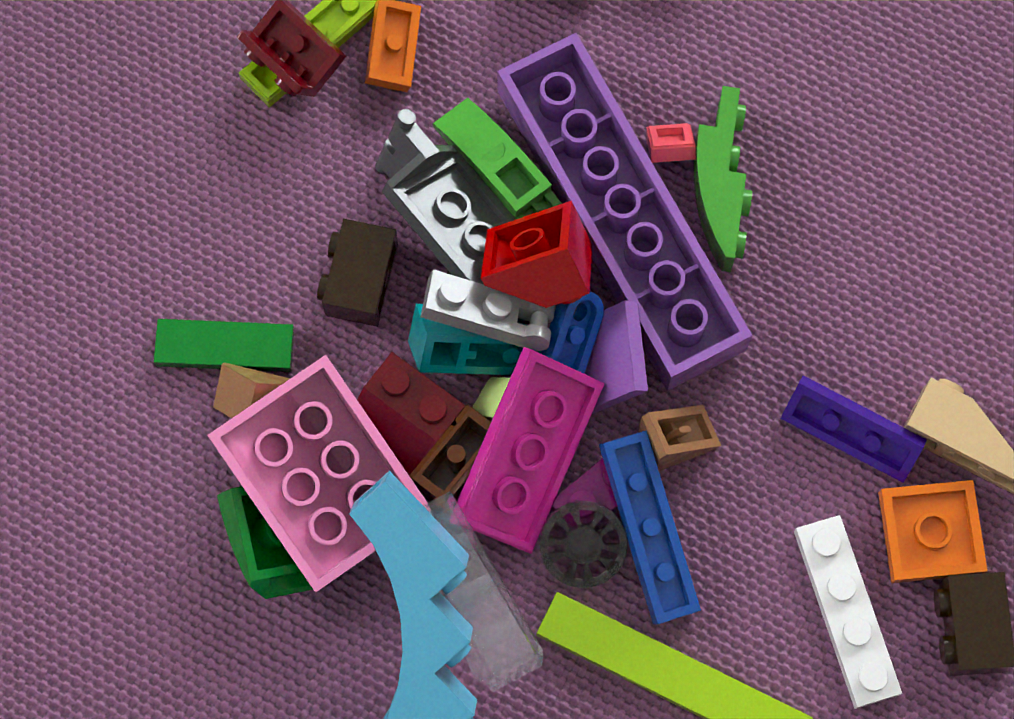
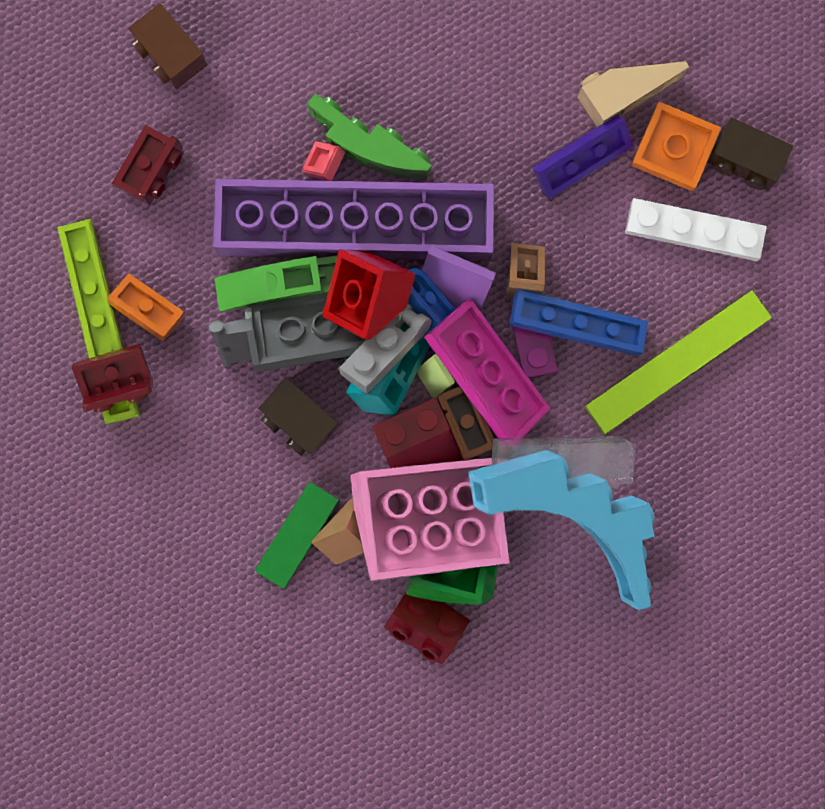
camera: 65 degrees left, 10 degrees up
clear smoke wheel [540,500,627,588] -> none
none -> dark red bracket [384,592,470,664]

